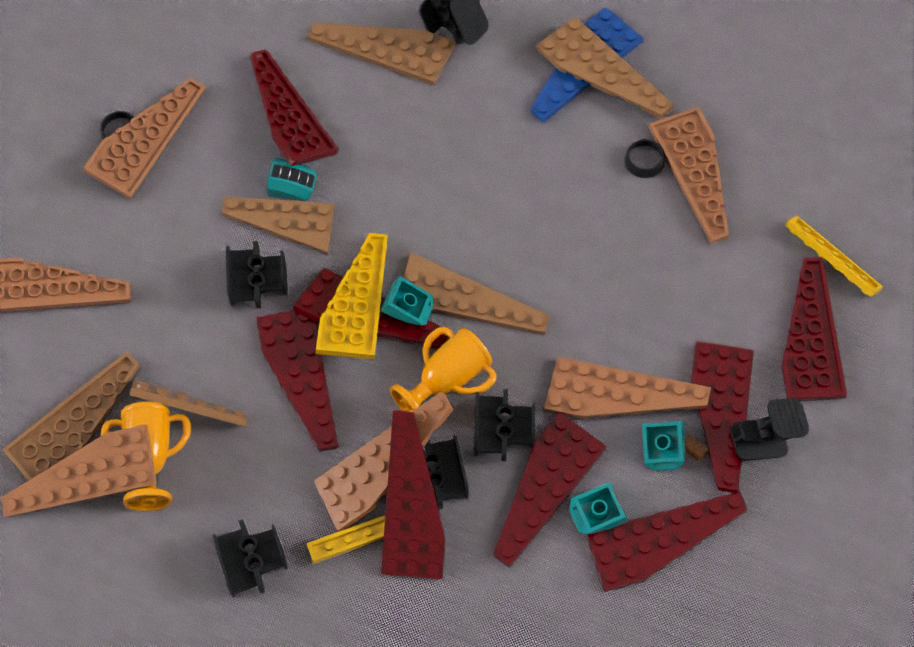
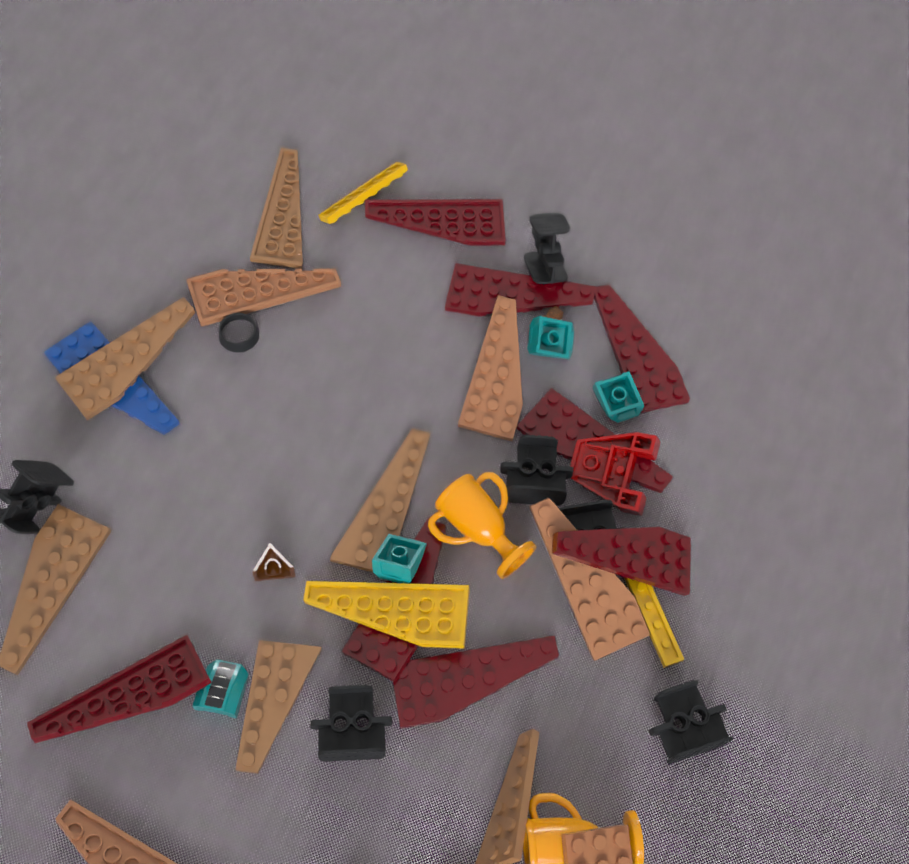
camera: 95 degrees left, 0 degrees up
none -> medium nougat wing [250,148,303,269]
none -> reddish brown slope [252,543,296,581]
none -> red wedge [570,432,661,516]

